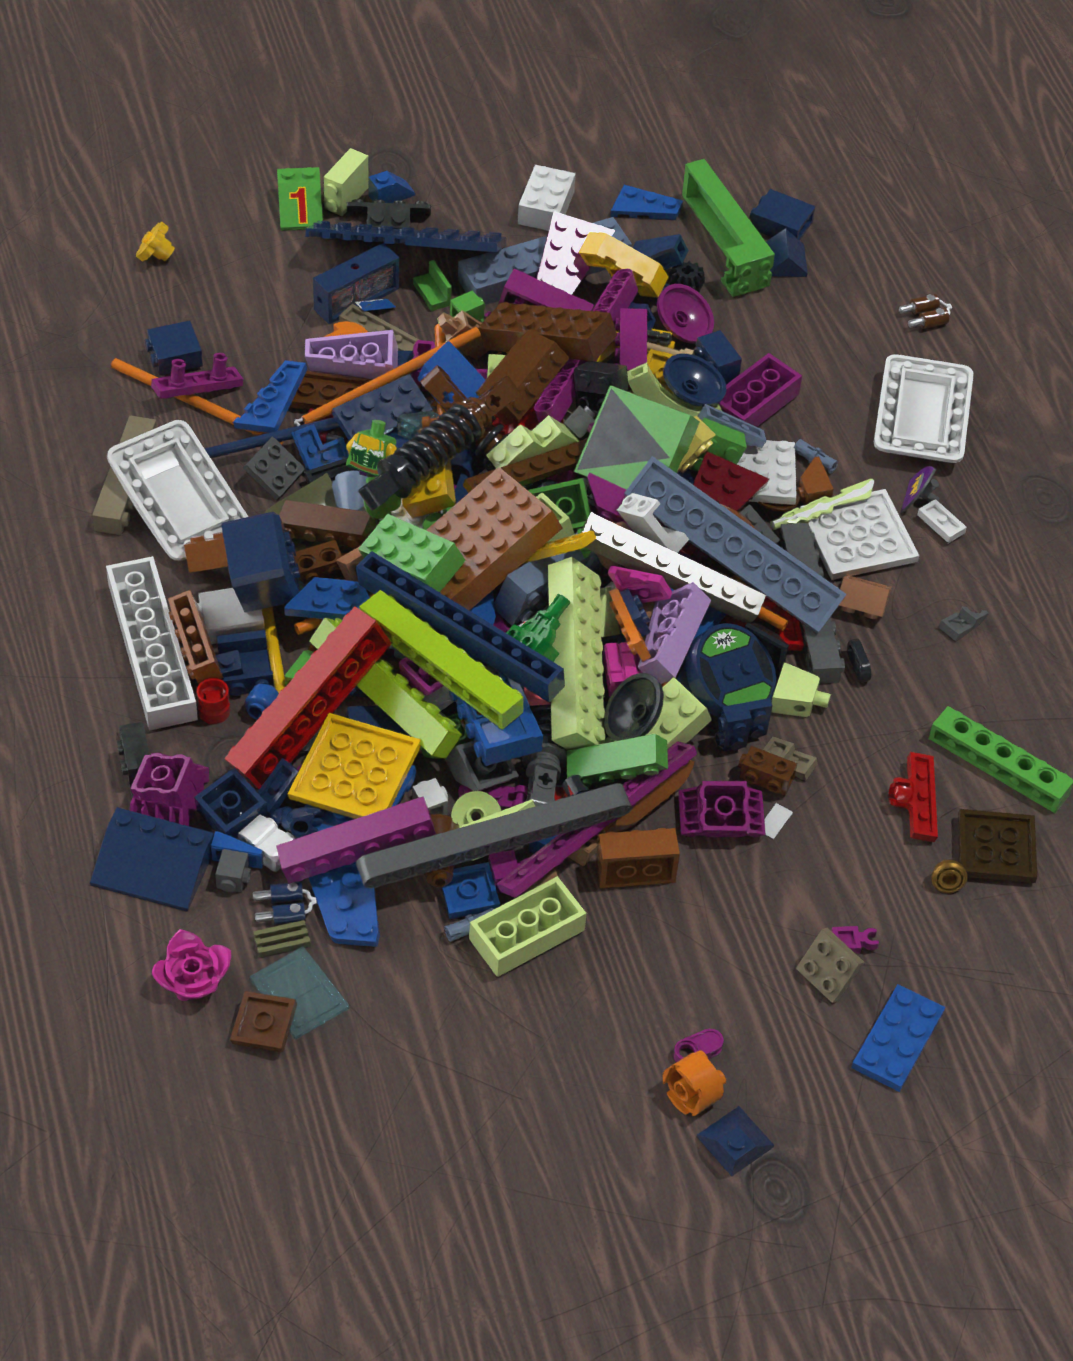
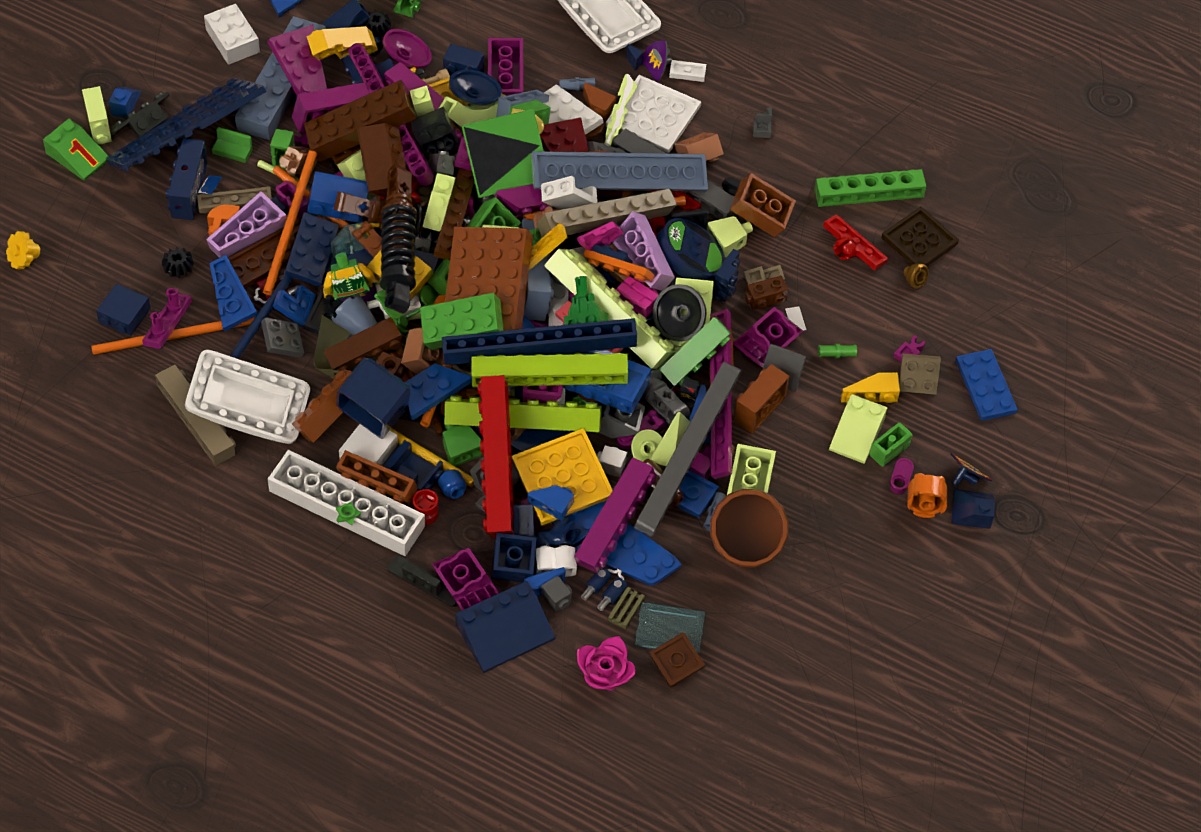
camera: 45 degrees left, 5 degrees up
none -> black gear [162,247,194,279]
none -> bright green plate [336,502,361,525]
none -> yellowish green brick [410,86,434,117]
none -> blue slope [528,485,574,521]
none -> dark blue slope [626,44,643,70]
none -> dark orange piece [710,489,789,568]
none -> dark orange brick [729,173,796,237]
none -> dark grey slope [763,344,806,391]
none -> bright green pin [818,343,857,358]
none -> yellowish green slope [829,394,887,464]
none -> yellow slope [841,373,900,403]
none -> bright green brick [869,423,912,467]
none -> dark blue shield [950,453,992,486]

